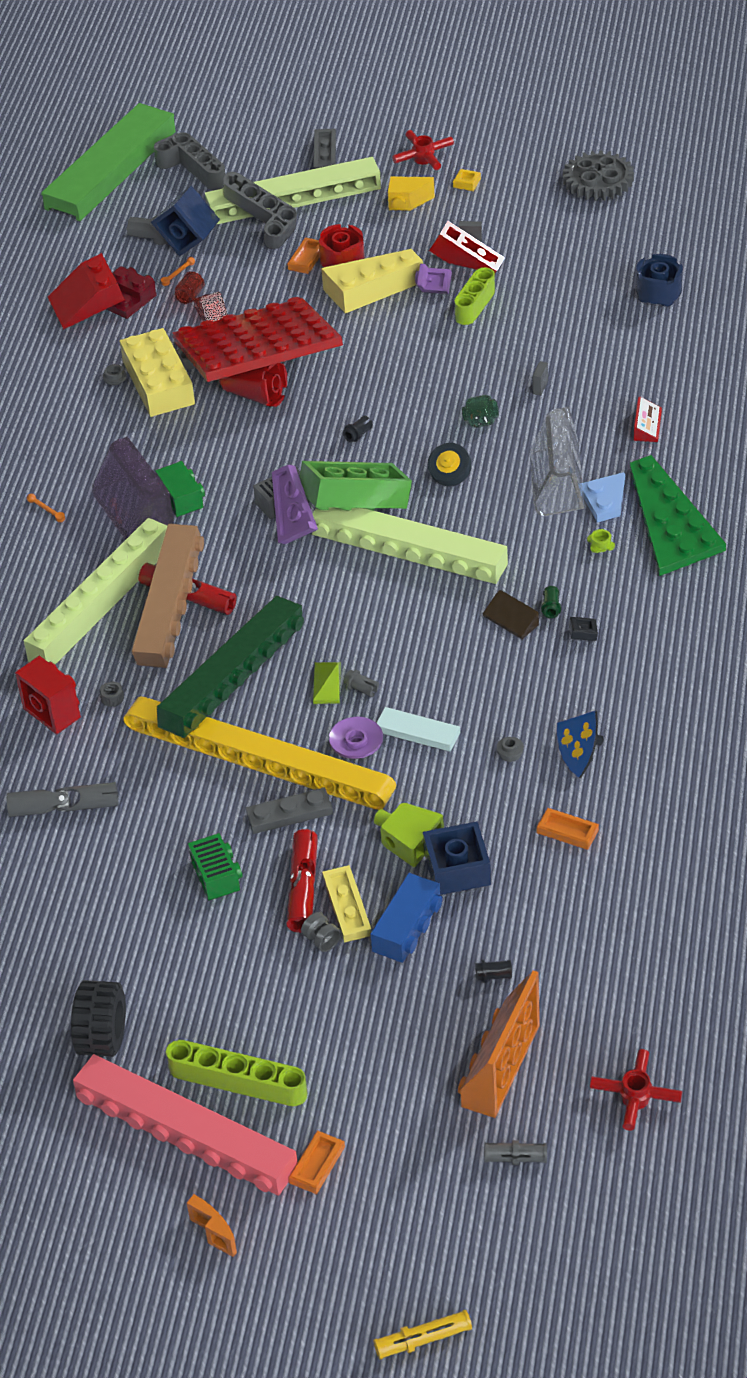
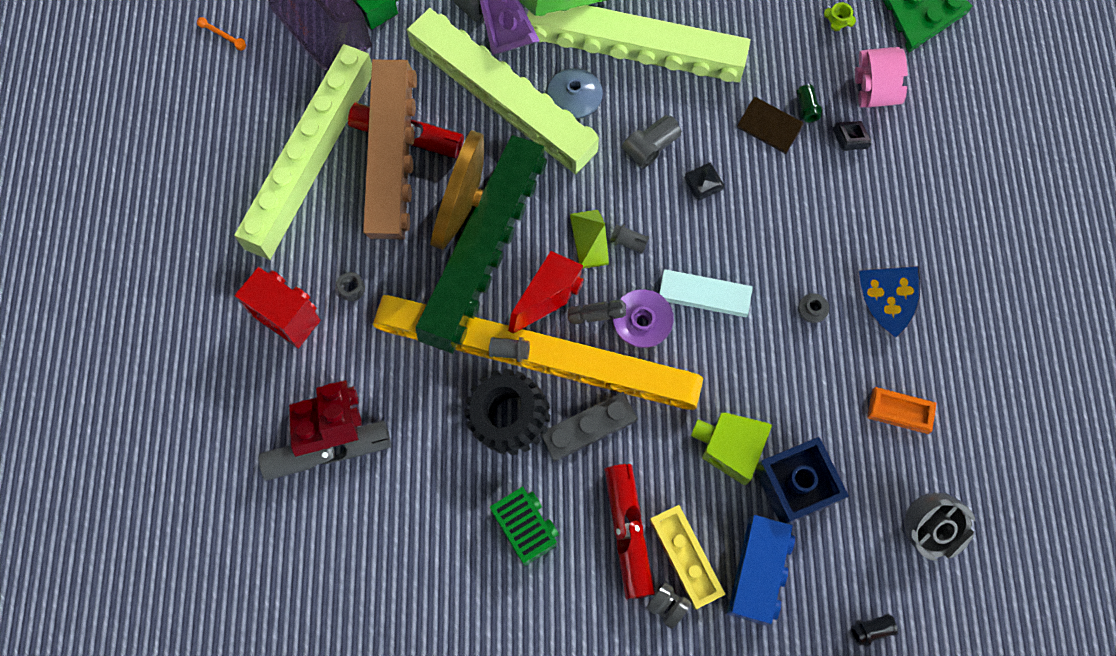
camera: 15 degrees left, 25 degrees up
none -> dark red plate [289,380,362,457]
none -> yellowish green brick [407,8,599,175]
none -> pearl gold dish [431,130,484,250]
none -> black tyre [464,369,551,455]
none -> dark grey pin [489,337,530,362]
none -> red slope [508,251,584,334]
none -> sand blue dish [547,68,603,119]
none -> dark grey axle [568,299,626,324]
none -> dark grey piece [622,115,682,169]
none -> black tile [684,162,725,201]
none -> bright pink brick [855,47,908,108]
none -> dark grey cylinder [904,492,975,561]

